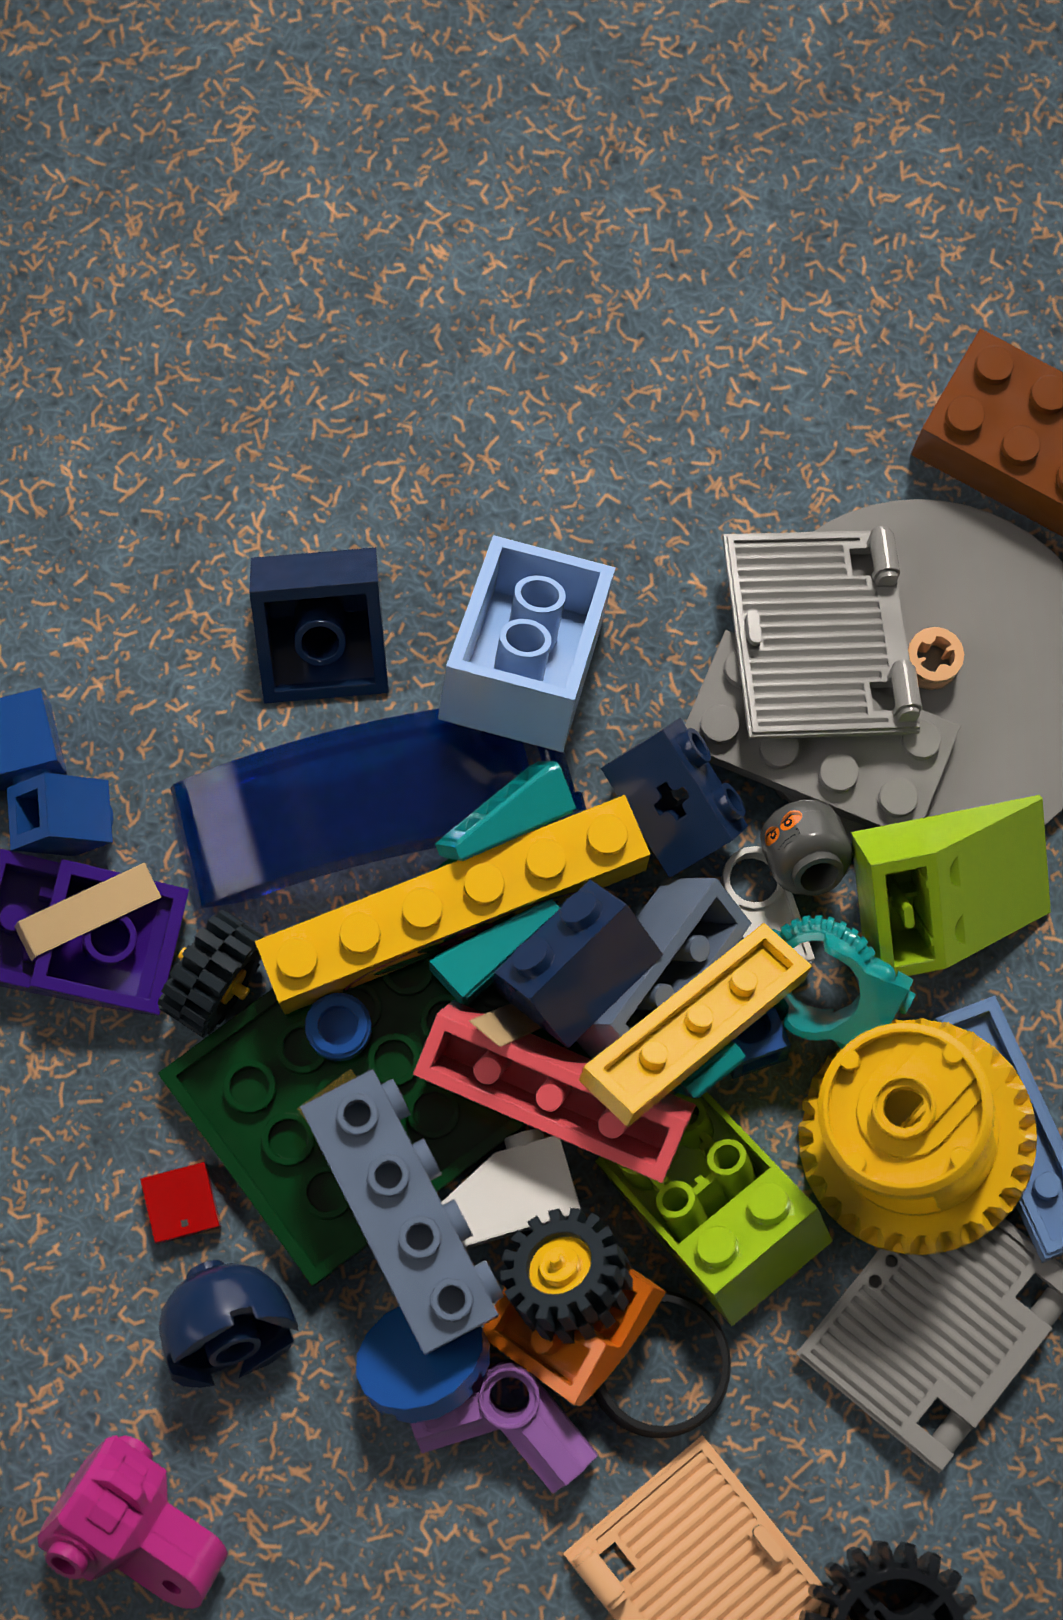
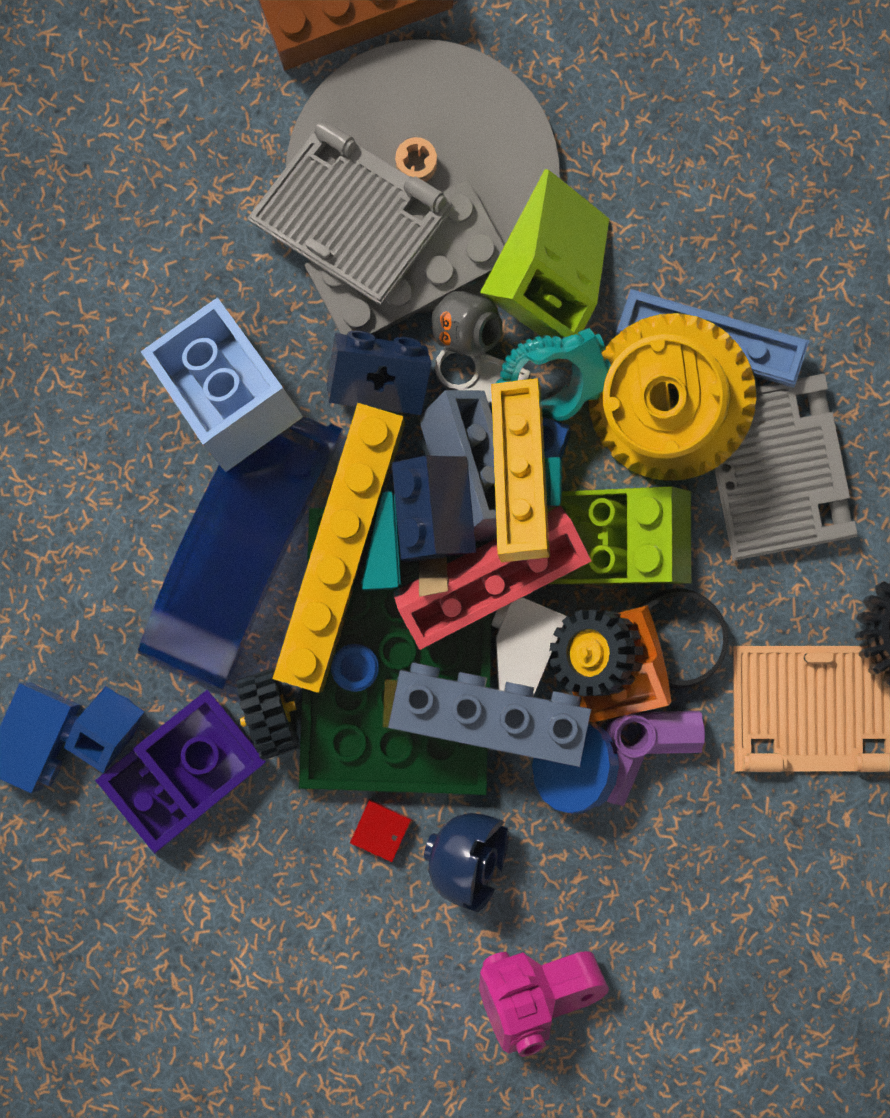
camera: 45 degrees left, 10 degrees up
tan piece [14,862,161,961] -> none
dark blue slope [249,547,389,704] -> none
teal slope [435,761,576,861] -> none

